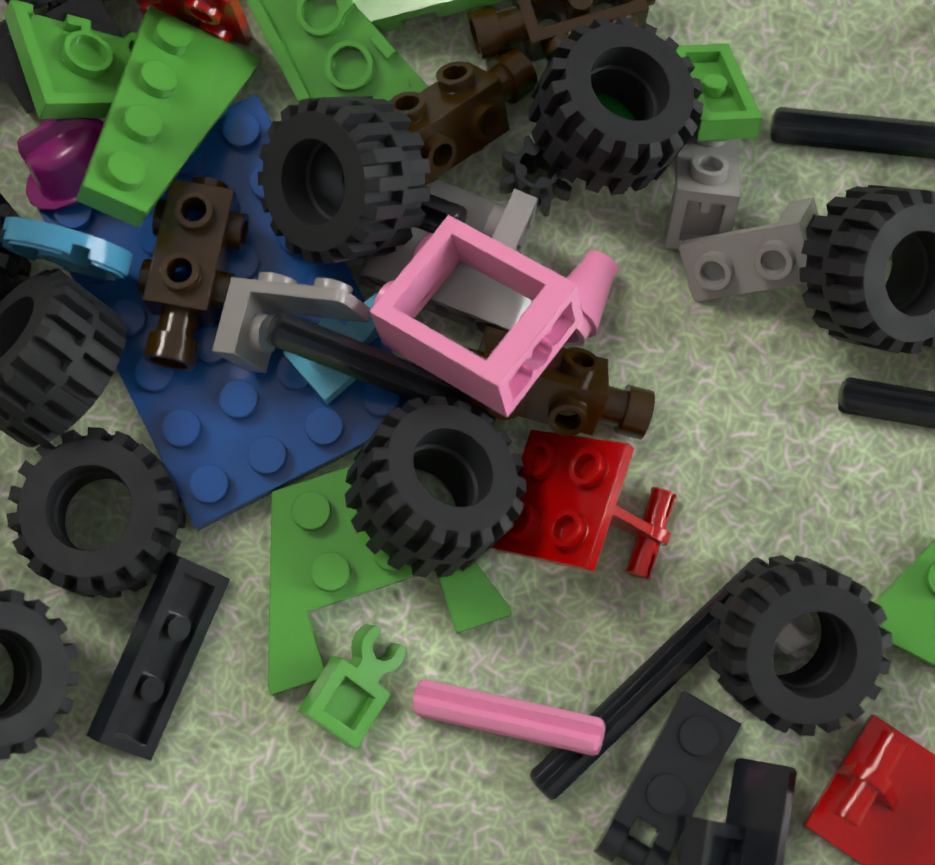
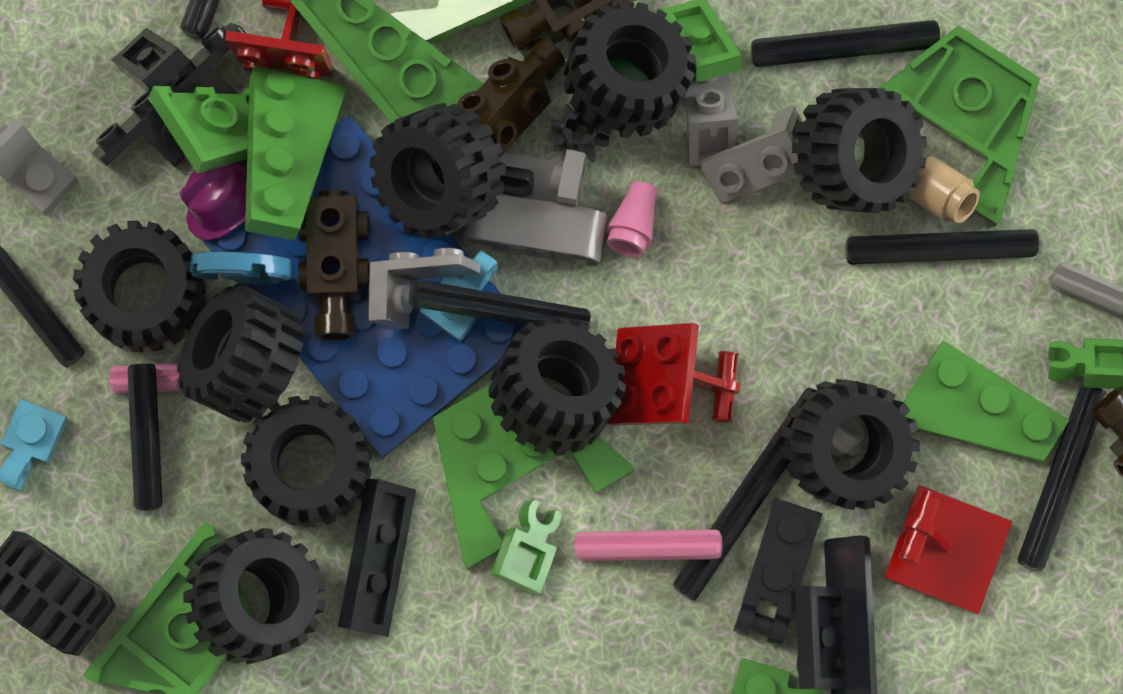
camera: 10 degrees left, 0 degrees up
bright pink window [369,215,584,418] -> none
dark brown brick [467,326,655,440] -> none

